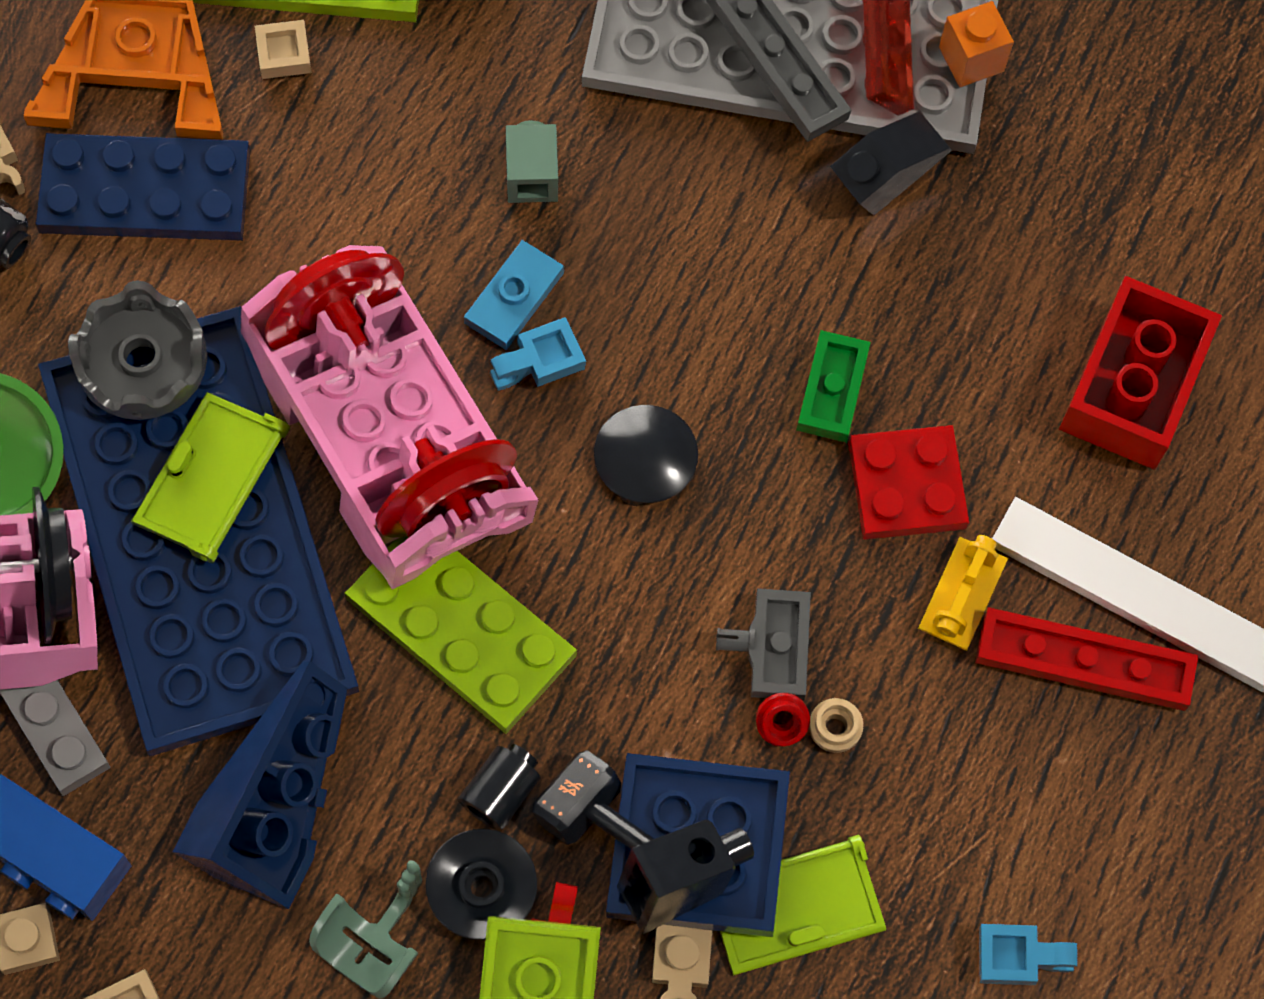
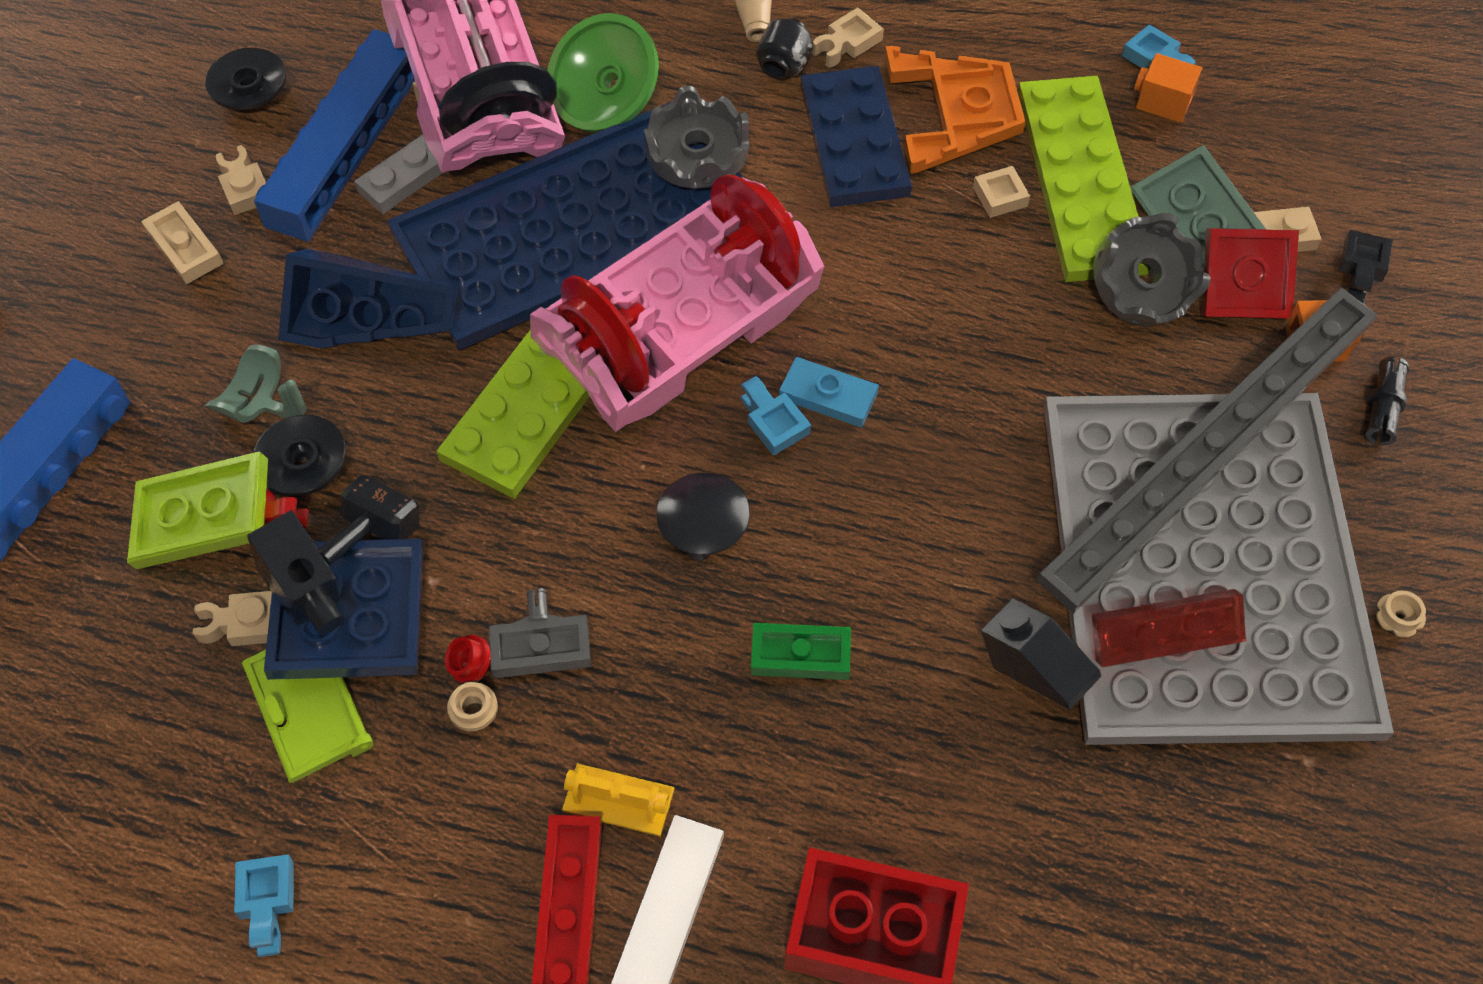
camera: 85 degrees right, 10 degrees down
lime door [131,392,290,564] -> none
black brick [457,744,541,832] -> none
sand green brick [506,121,558,203] -> none
red plate [848,425,969,540] -> none
orange brick [939,1,1014,88] -> none

